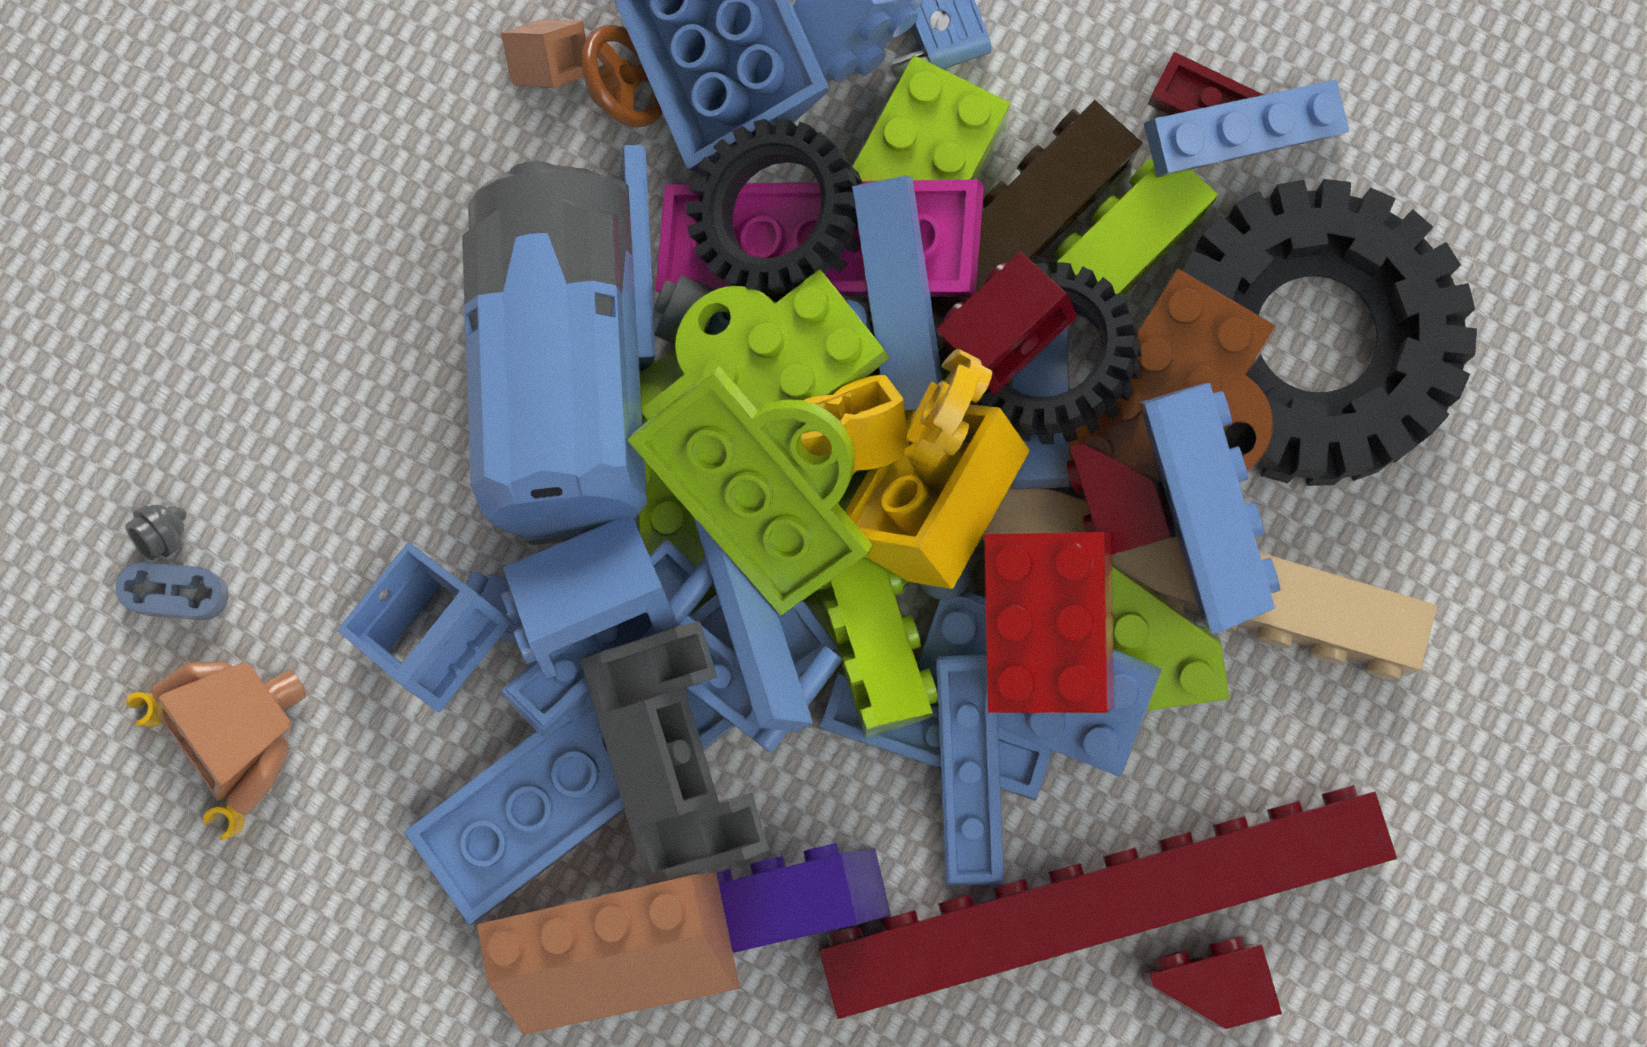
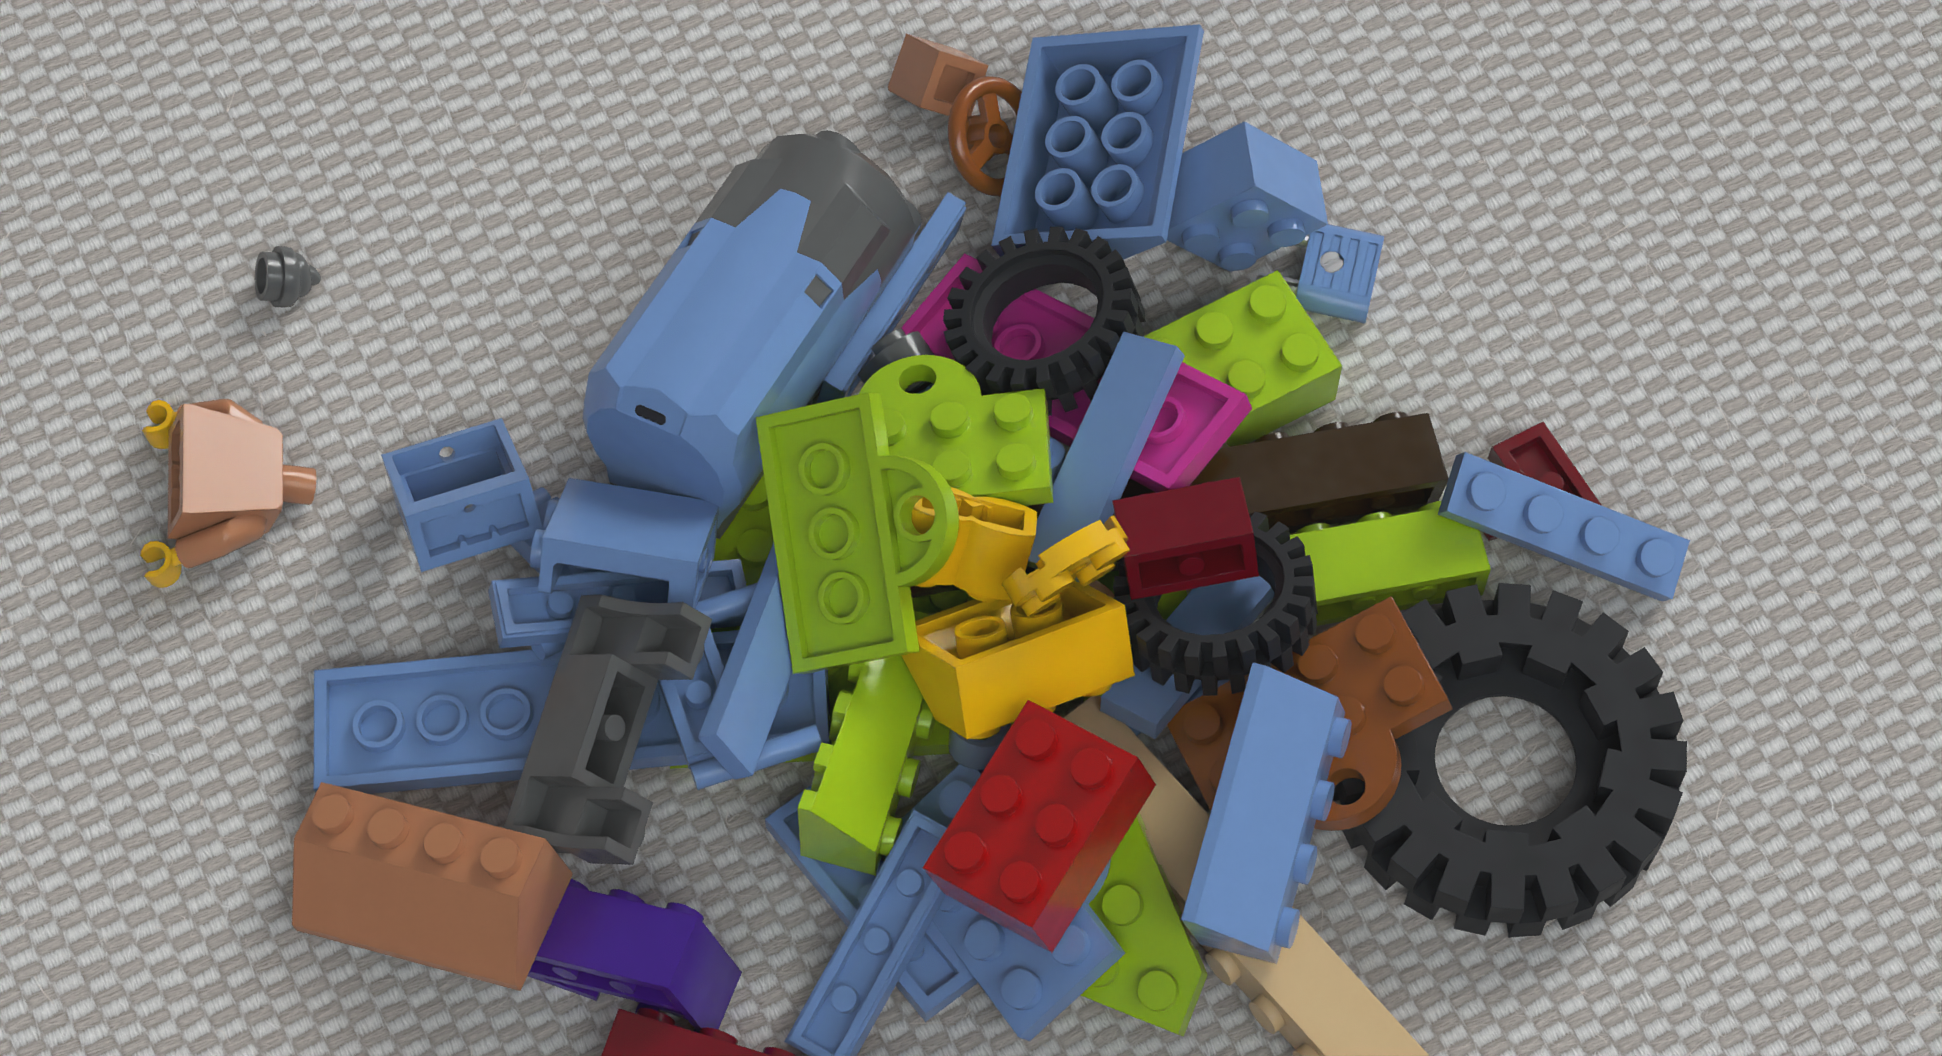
camera: 30 degrees right, 15 degrees down
sand blue beam [116,562,229,620] -> none
dark red slope [1066,443,1177,556] -> none

